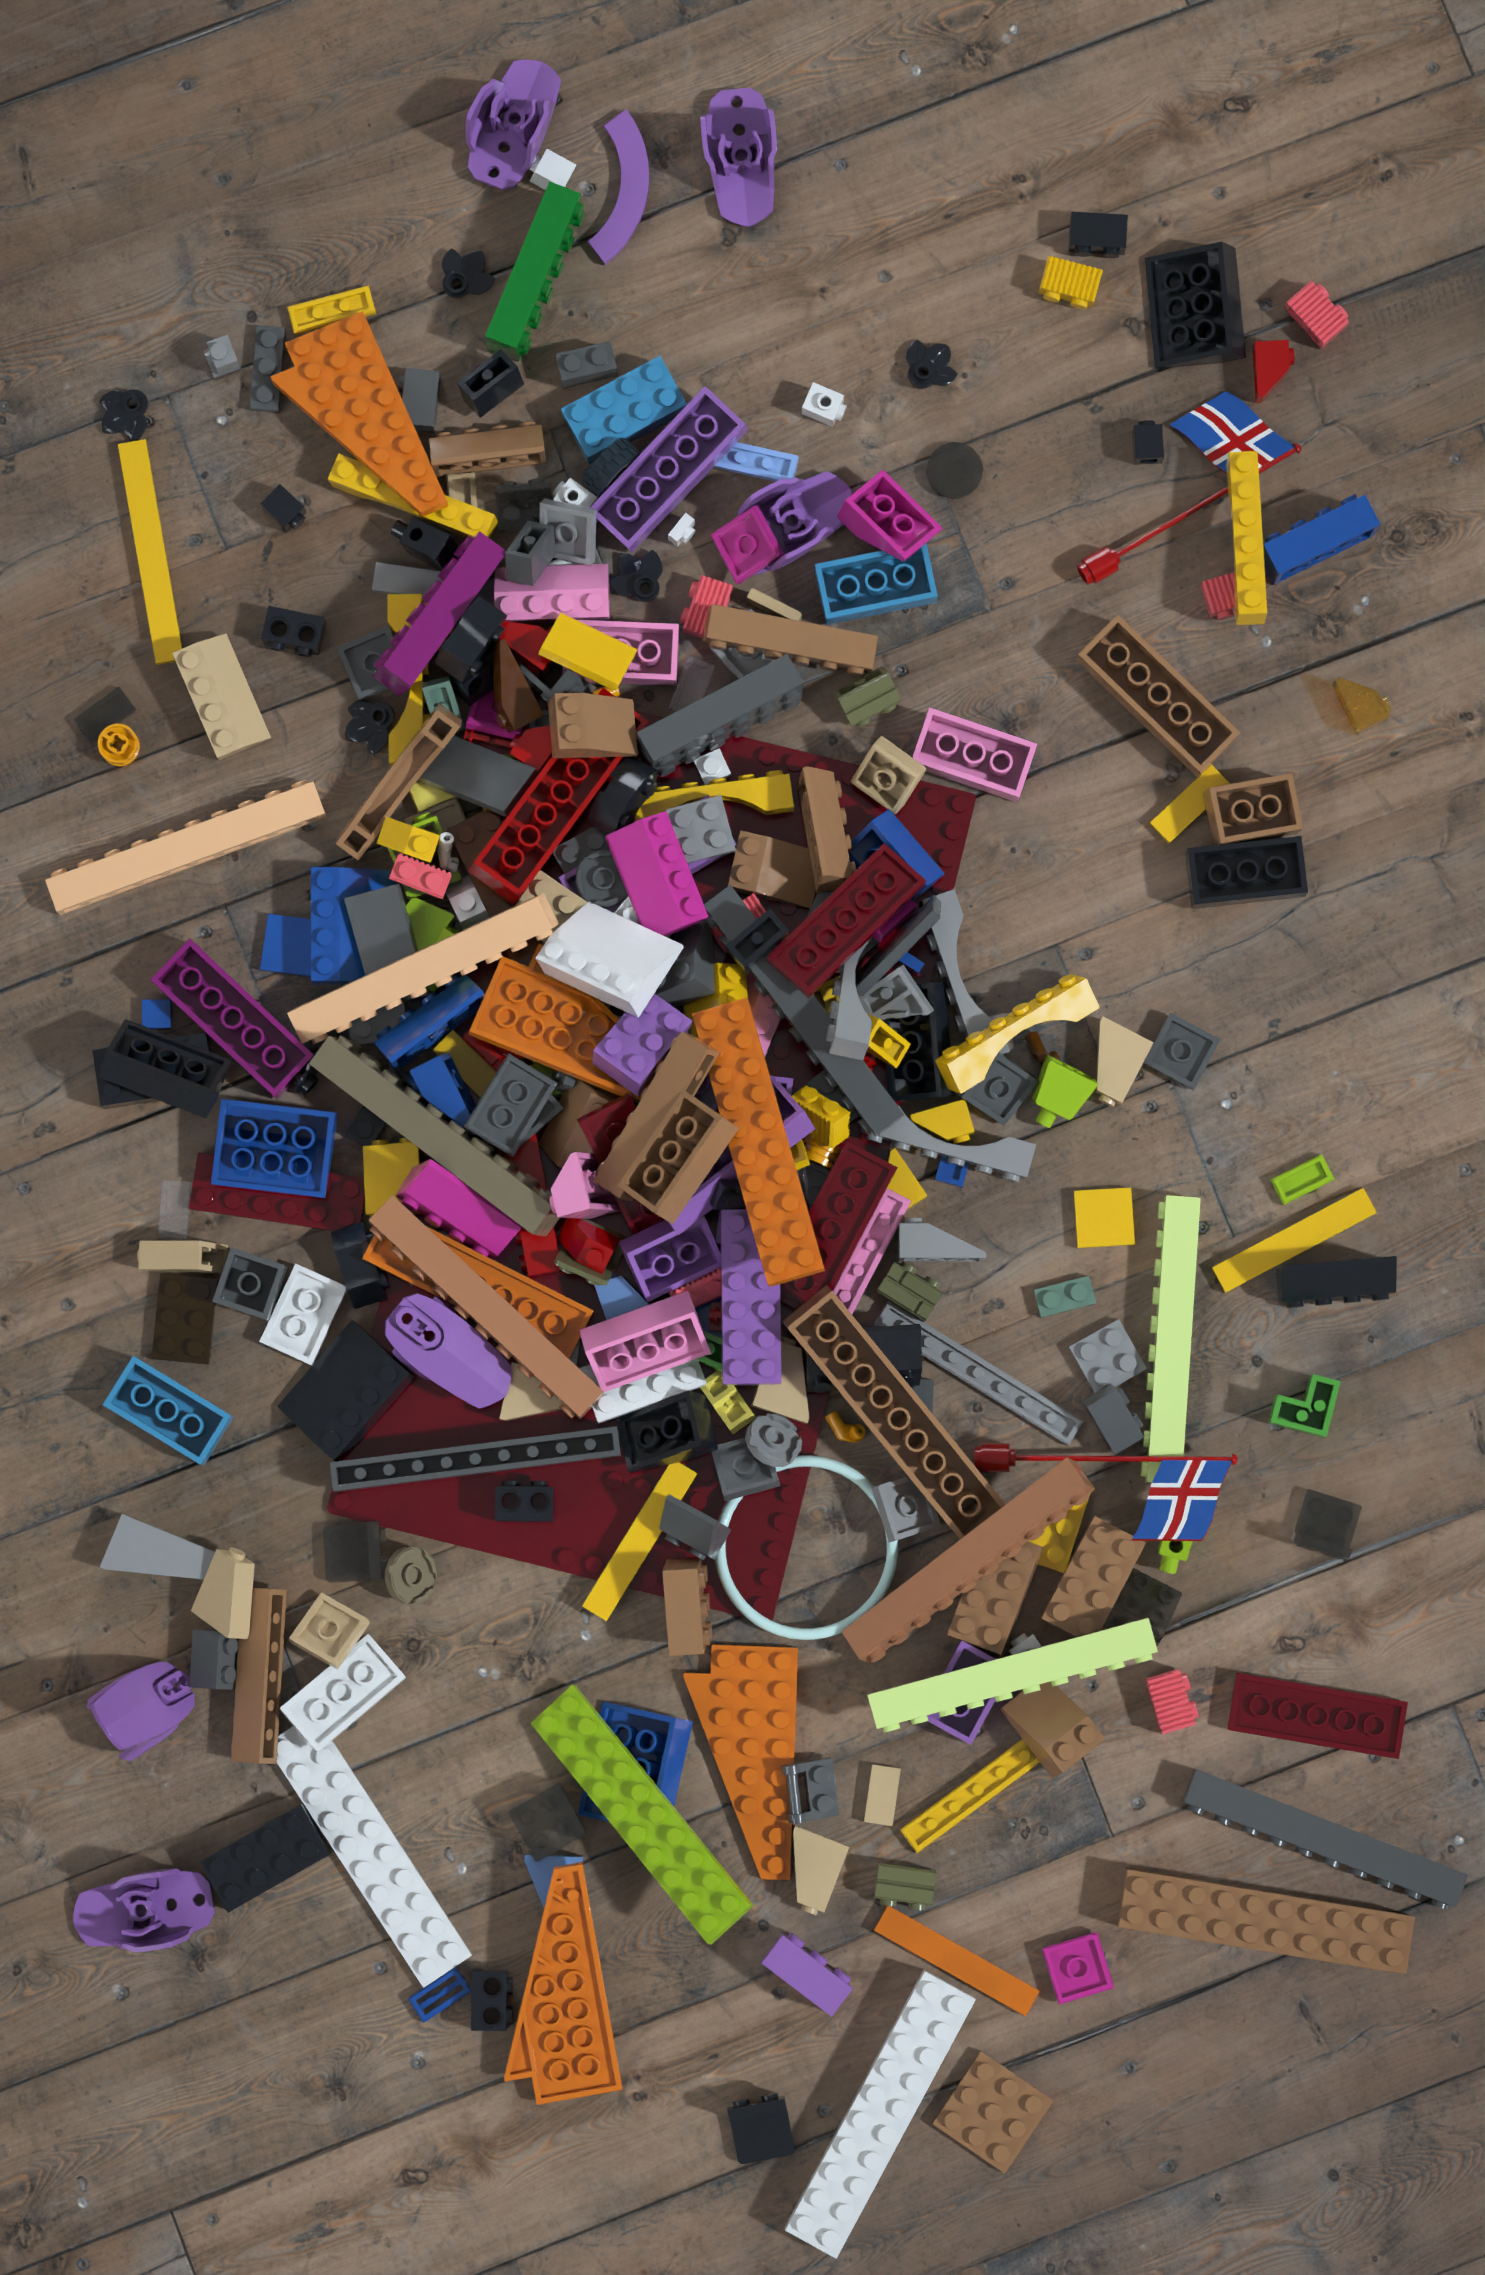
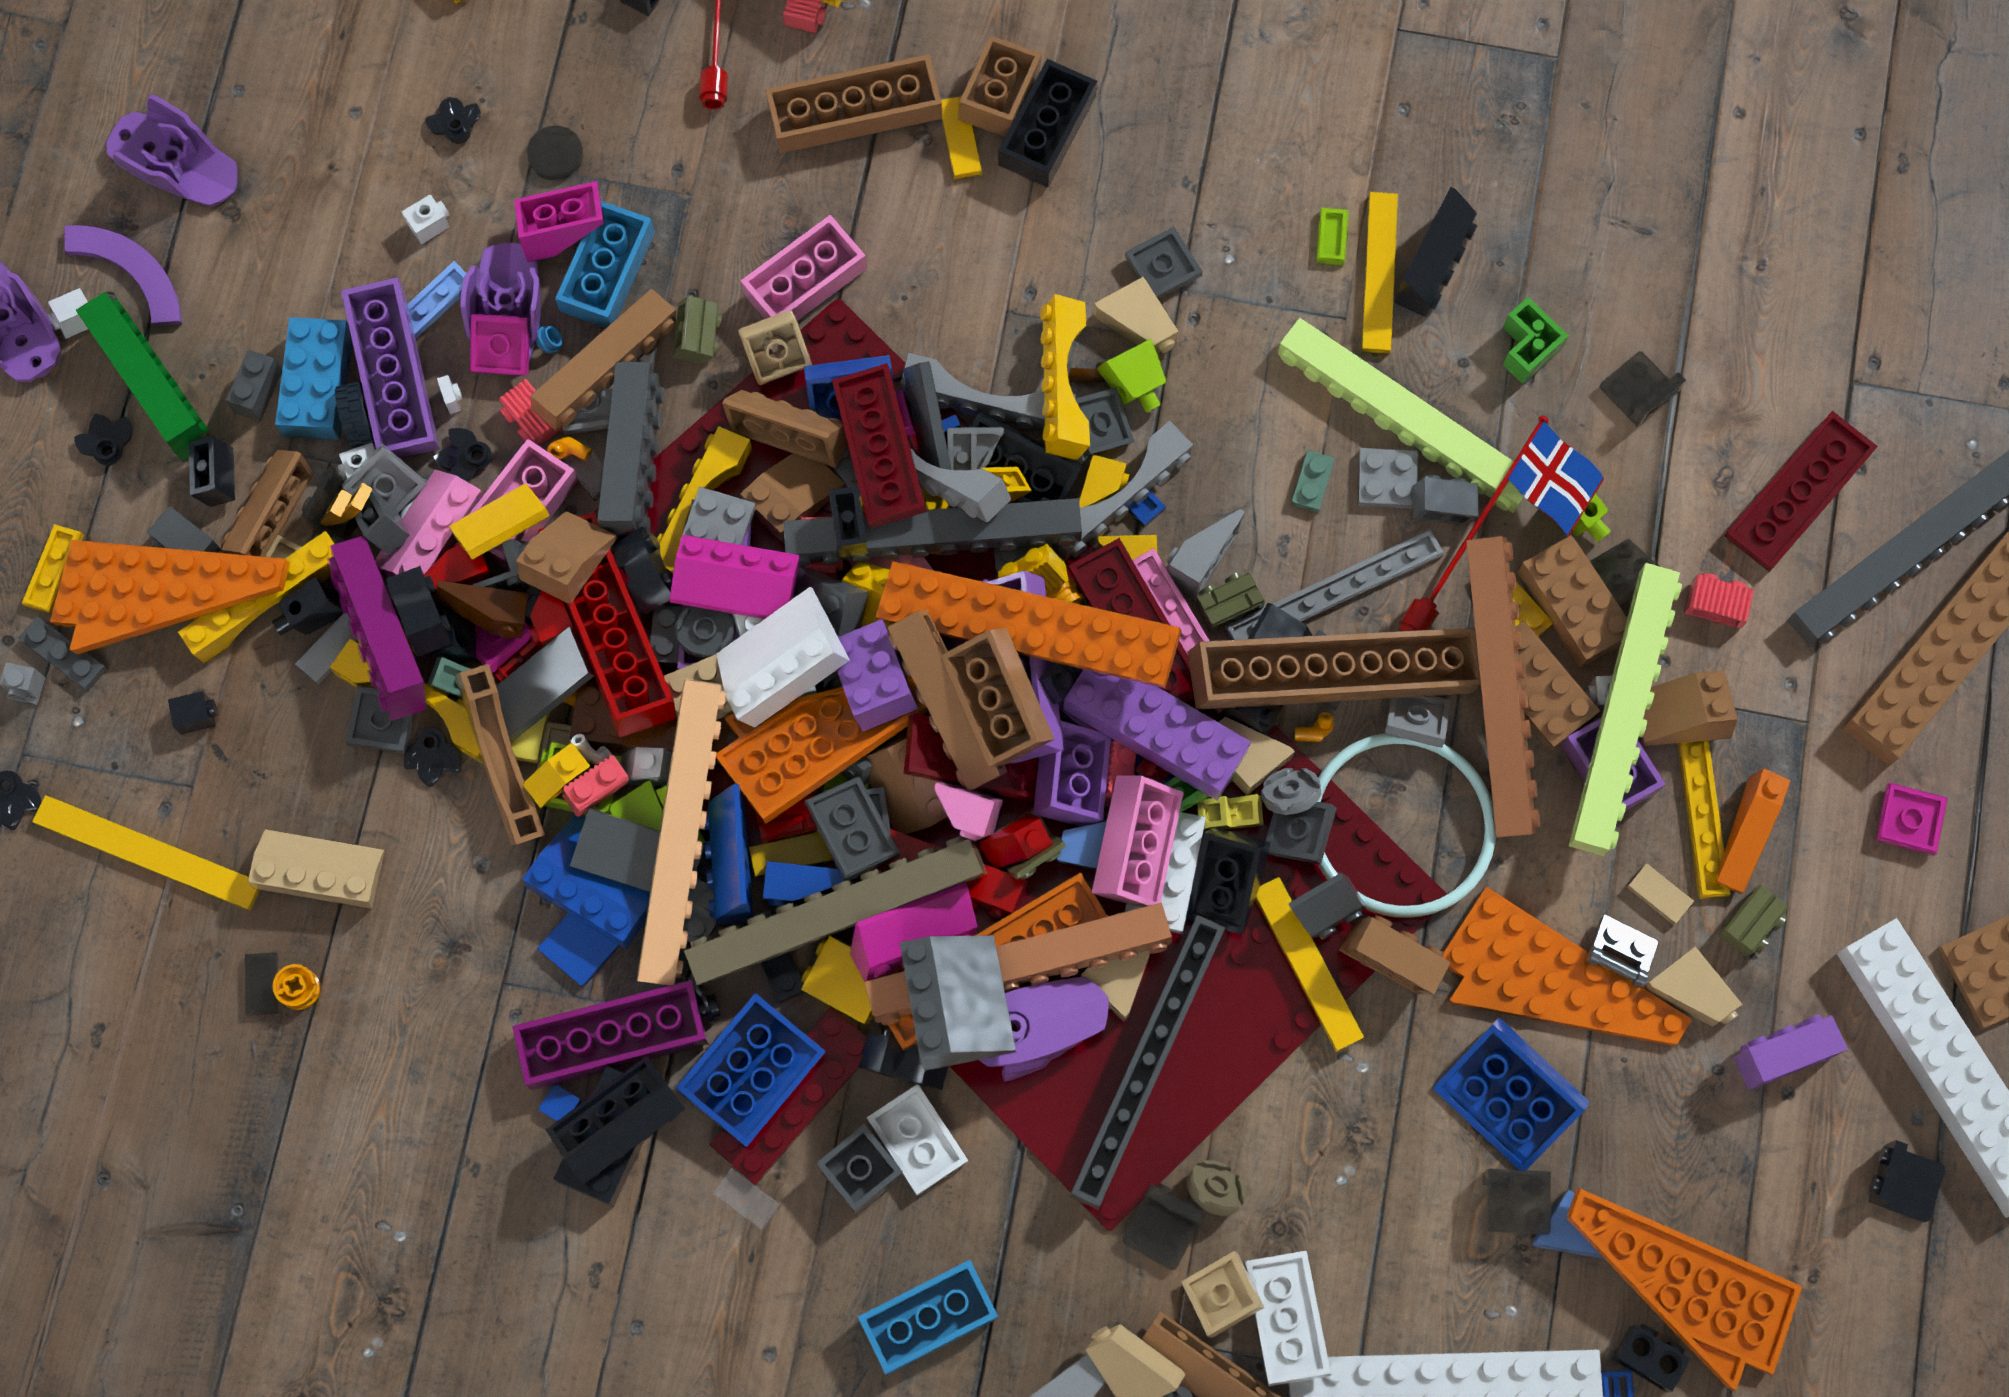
camera: 60 degrees left, 10 degrees down
light nougat brick [45,780,327,915] -> none
tan slope [137,1241,228,1274] -> none
dark brown plate [151,1274,218,1365] -> none
black brick [261,606,326,657] -> none
black slope [277,1320,416,1462] -> none
black brick [495,1481,554,1522] -> none
lime plate [531,1685,754,1944] -> none
white plate [694,748,732,785] -> none
tan tile [747,588,802,621] -> none
orange tile [874,1906,1040,2016] -> none
yellow tile [1073,1187,1135,1249] -> none
none -> slope [320,483,373,526]
none -> dark azure plate [536,326,562,354]
none -> light orange arm [547,437,592,462]
none -> slope [900,935,1016,1071]
none -> orange slope [1715,768,1790,894]

